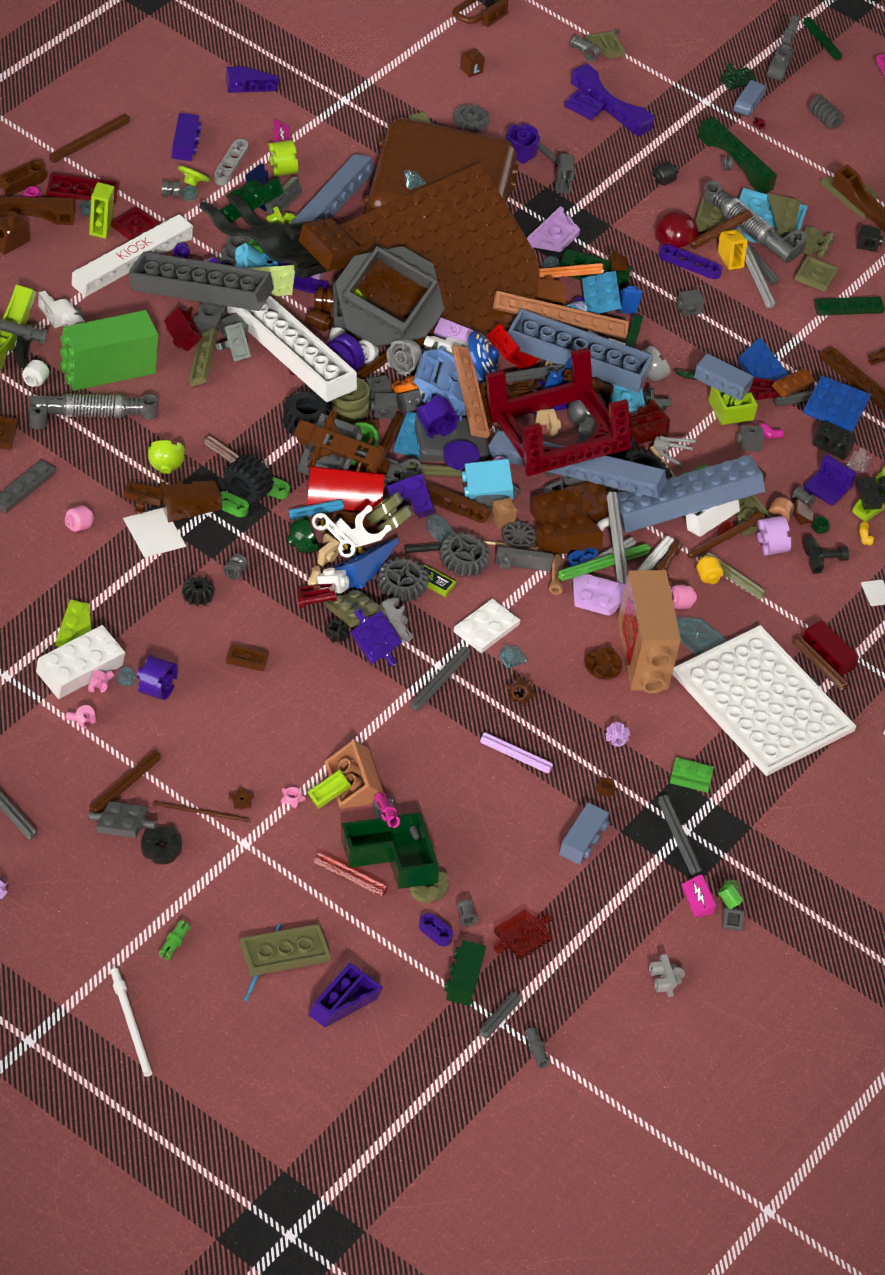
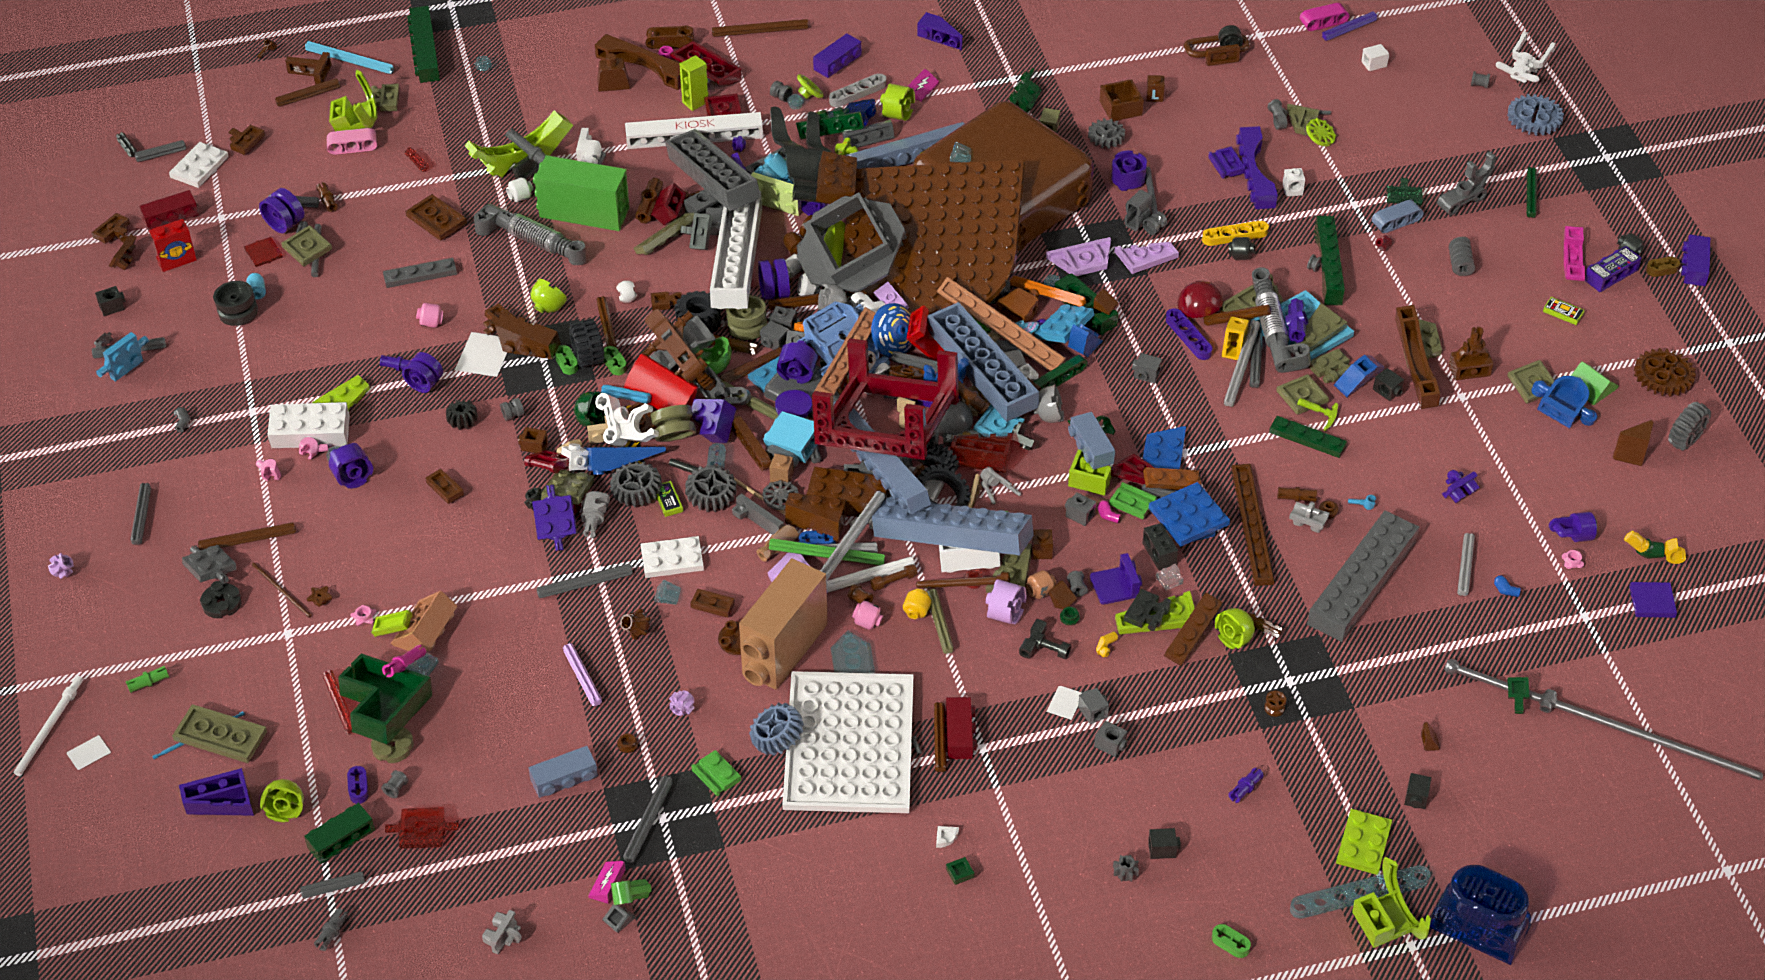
camera: 45 degrees right, 0 degrees up
none -> white sticker [67,735,111,770]
none -> lime cylinder [260,779,304,822]
none -> dark purple pin [380,355,411,371]
none -> dark purple wheel [402,352,443,393]
none -> reddish brown brick [518,427,549,453]
none -> white piece [616,280,637,303]
none -> reddish brown piece [635,177,664,224]
none -> reddish brown plate [651,291,682,311]
none -> reddish brown plate [690,588,735,618]
none -> sand blue gear [749,702,804,756]
none -> dark green bracket [1008,67,1042,113]
none -> reddish brown container [1099,79,1144,122]
none -> bright green plate [1109,482,1157,520]
none -> lavender wing [1115,242,1179,274]
none -> dark grey wheel [1143,211,1167,235]
none -> yellow beam [1202,221,1269,246]
none -> white brick [1282,168,1305,196]
none -> dark purple piece [1285,298,1309,343]
none -> lime piece [1298,398,1338,431]
none -> lime wheel [1306,118,1336,147]
none -> blue slope [1334,355,1385,397]

